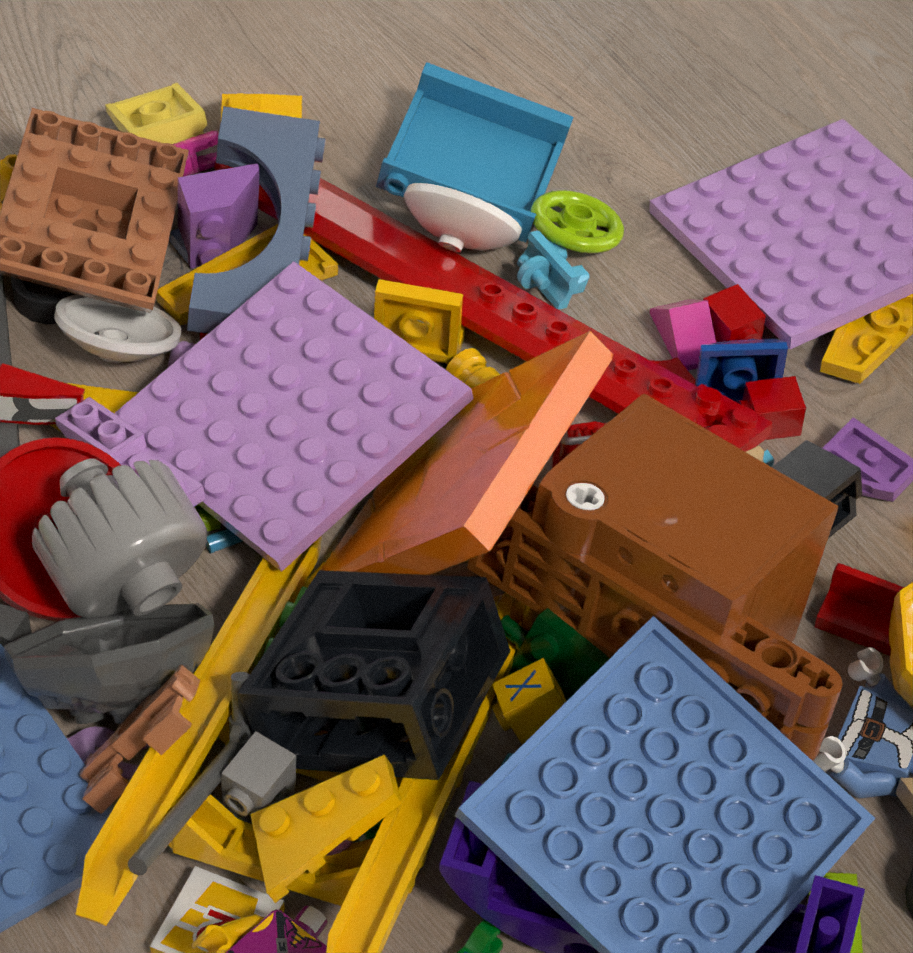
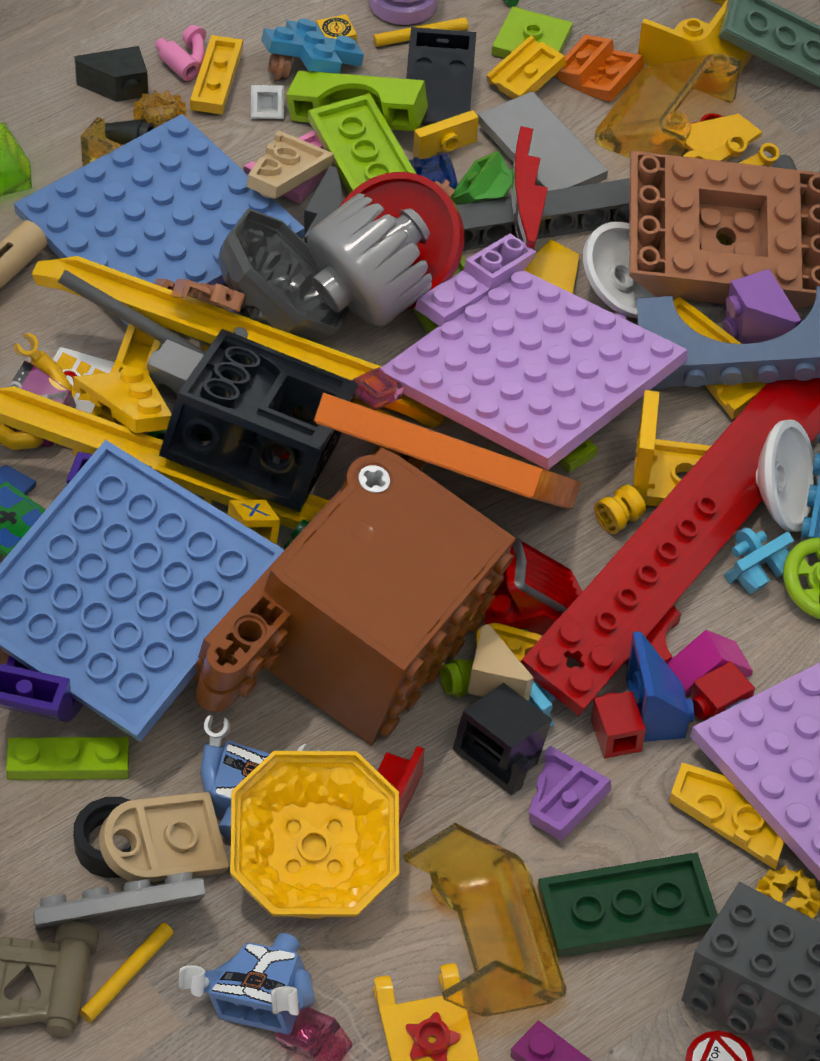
camera: 85 degrees right, 0 degrees up
none -> clear pink tile [352,367,404,410]

